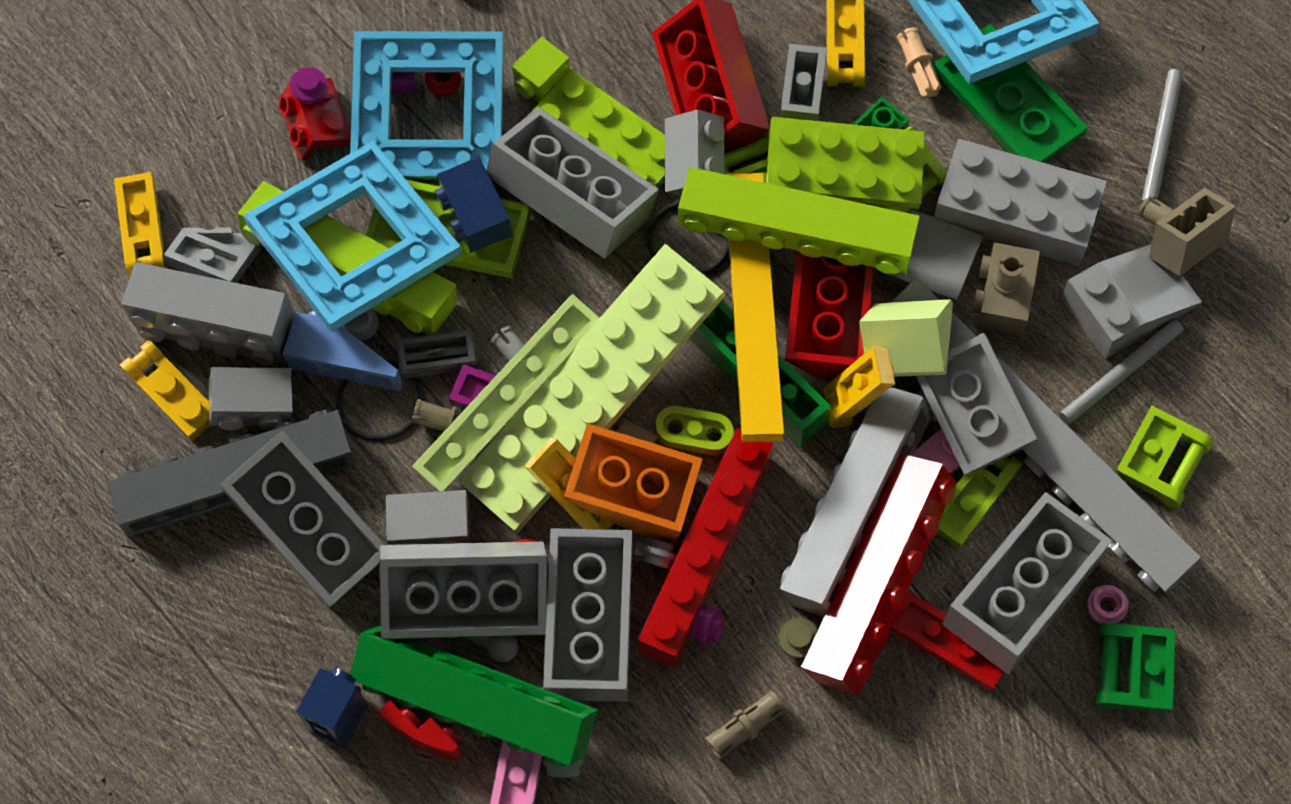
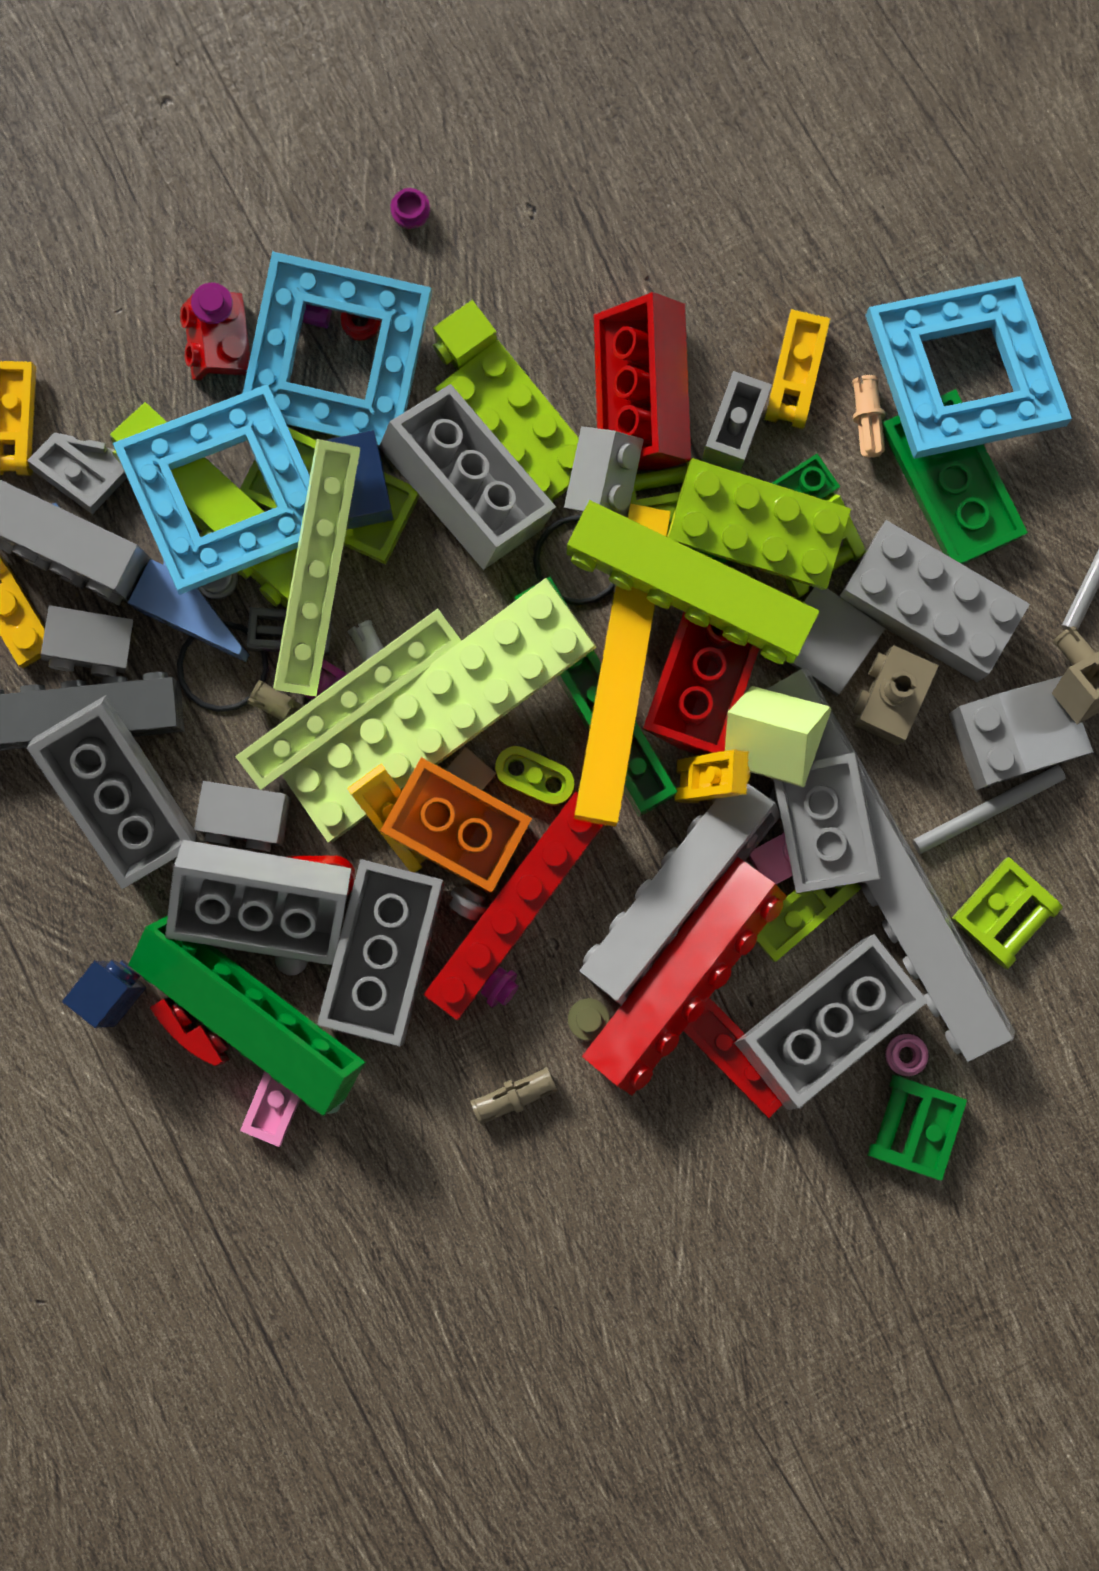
camera: 10 degrees right, 15 degrees up
none -> yellowish green plate [273,439,360,696]

